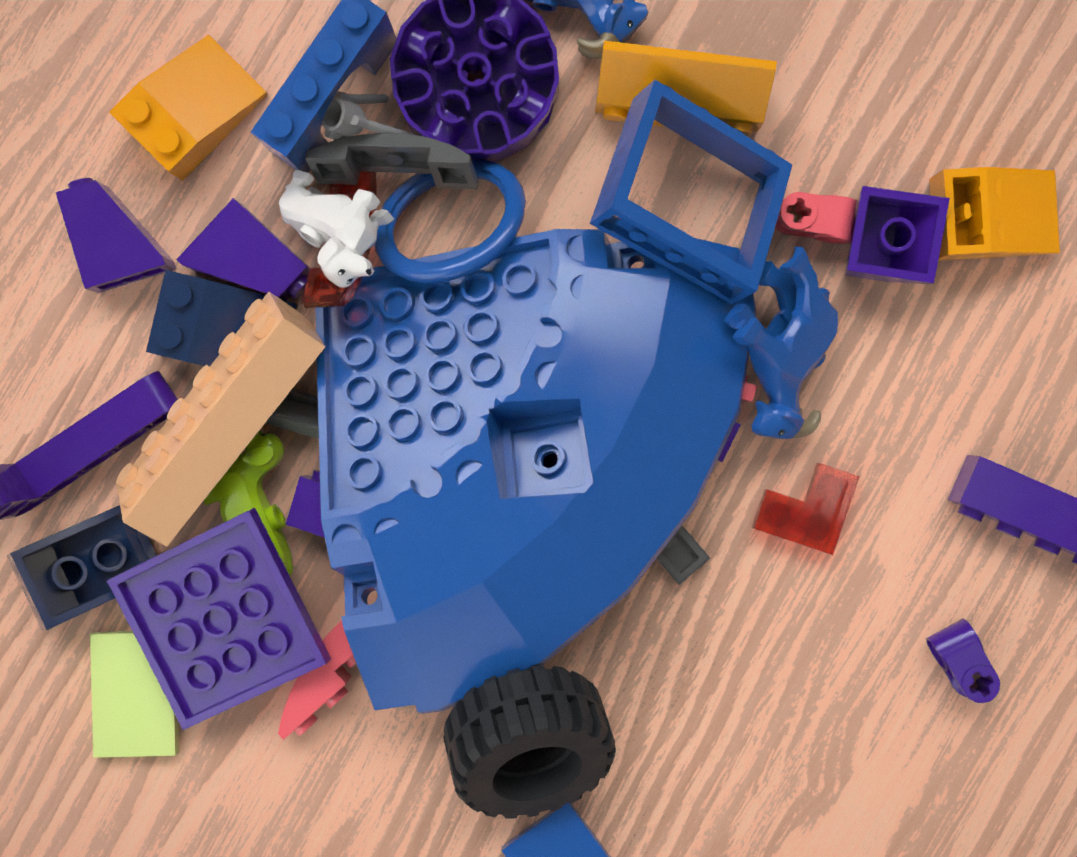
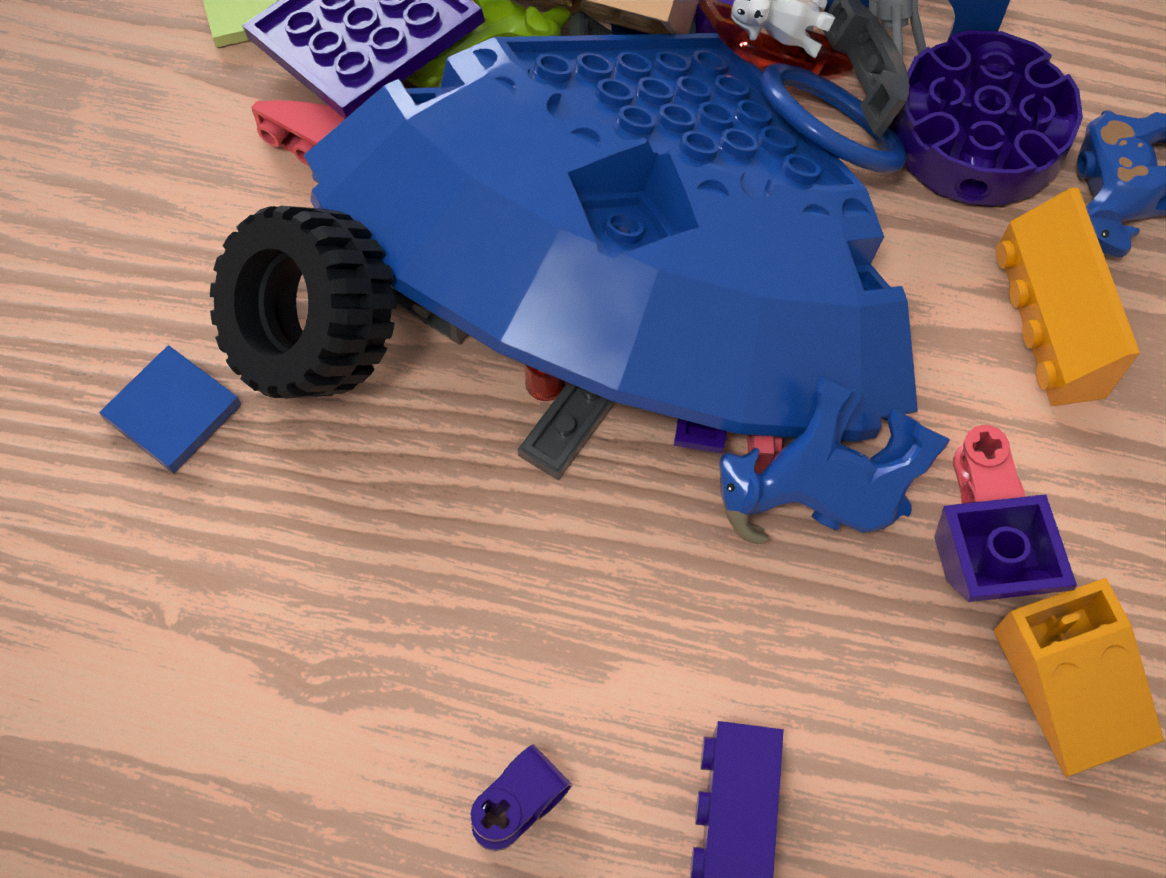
camera: 70 degrees right, 25 degrees down
blue window [590,80,793,305] -> none
clear red plate [752,463,860,555] -> none

